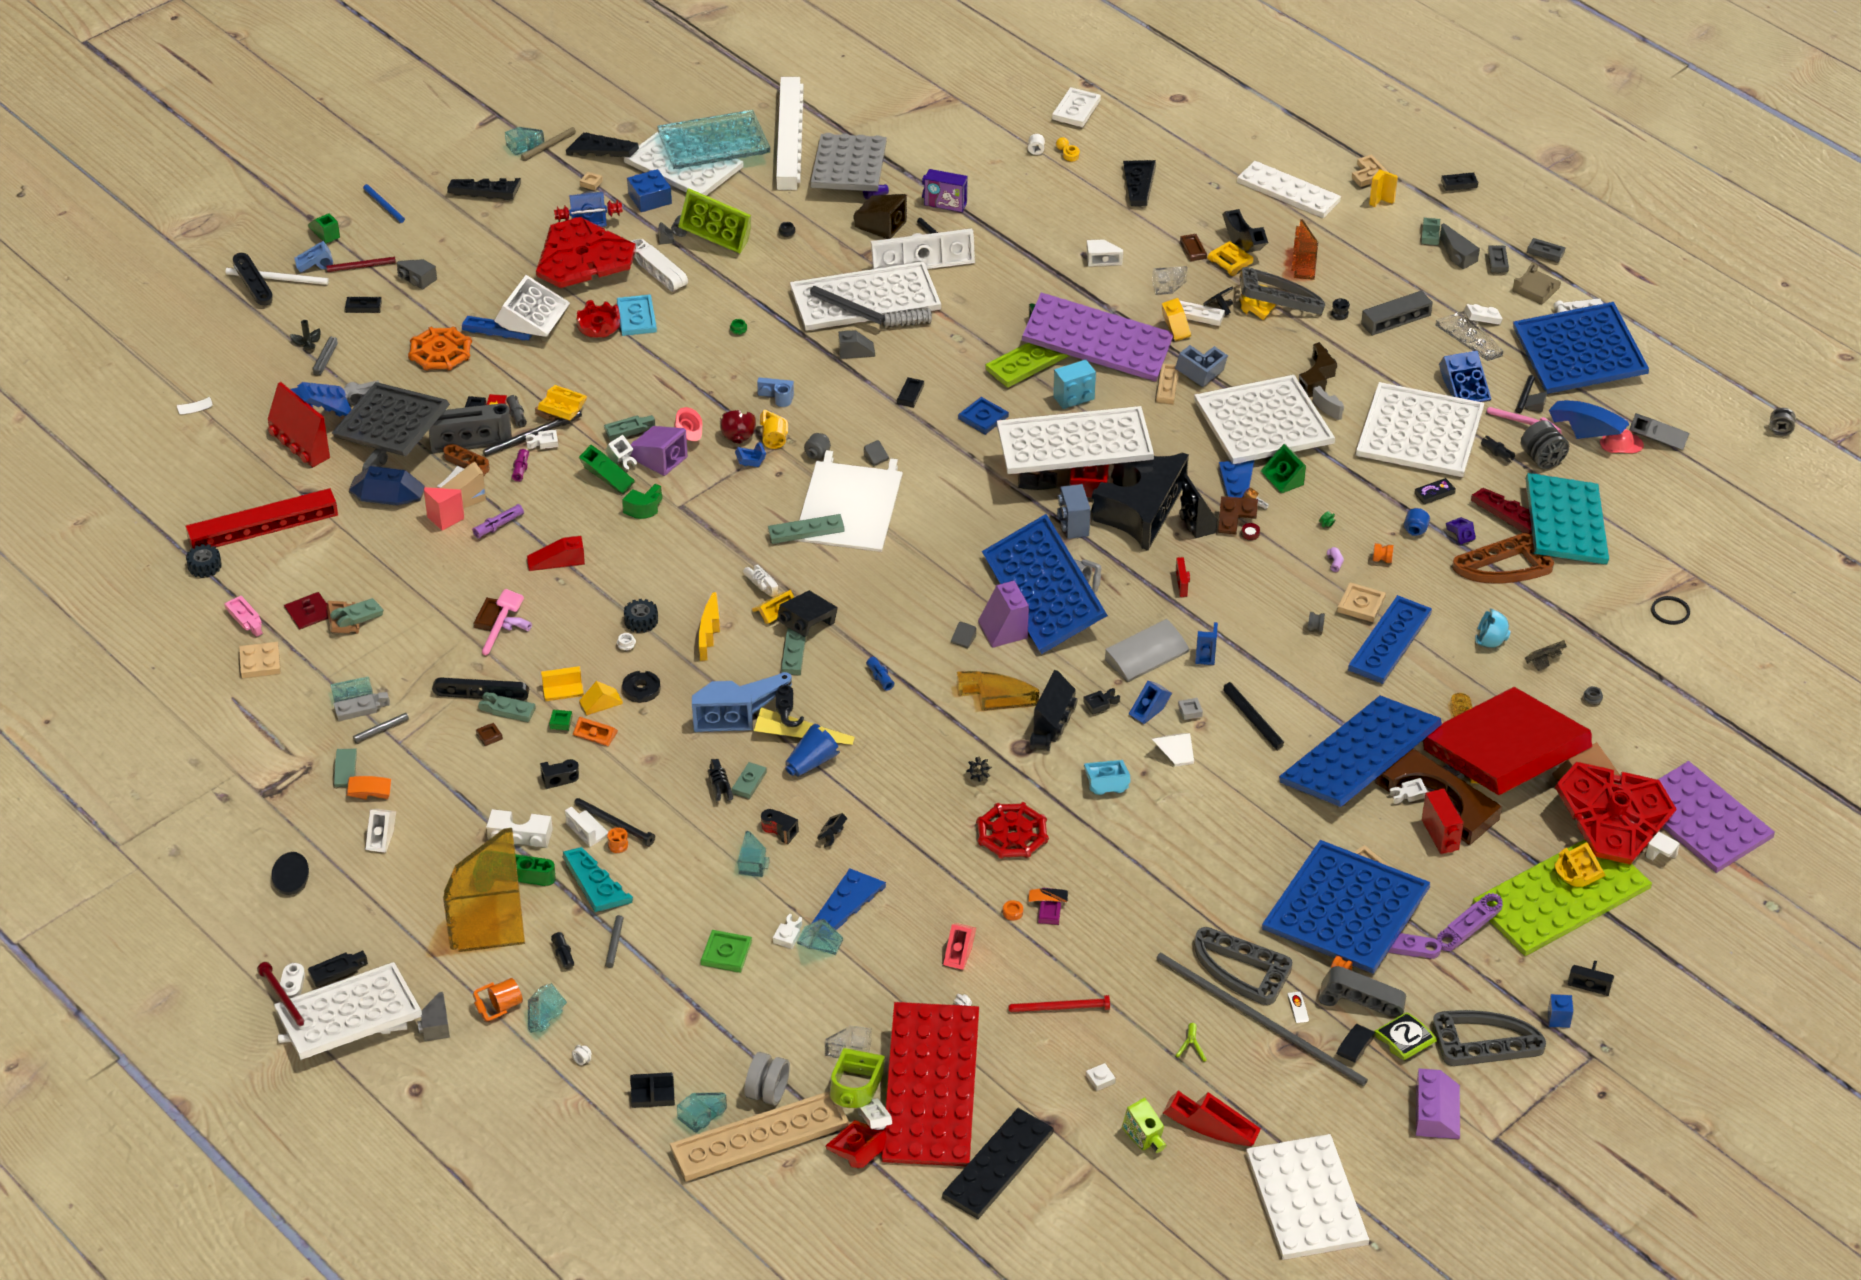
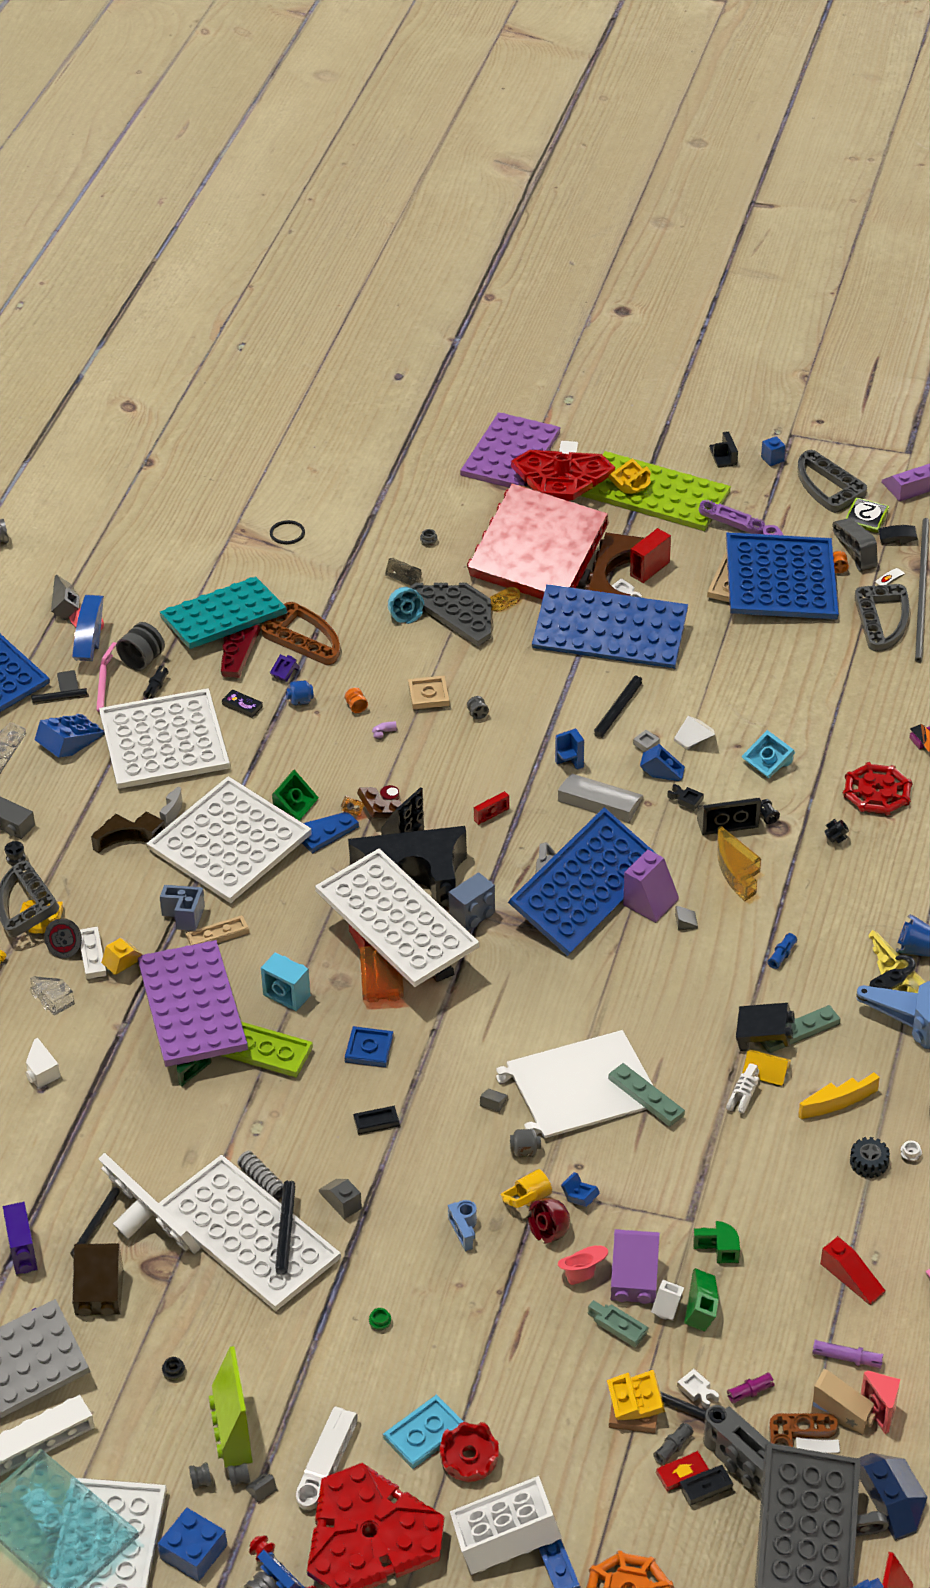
camera: 120 degrees left, 0 degrees up
green plate [1319,511,1336,528] -> none
blue plate [1348,595,1432,684] -> none
none -> dark grey plate [409,583,491,646]

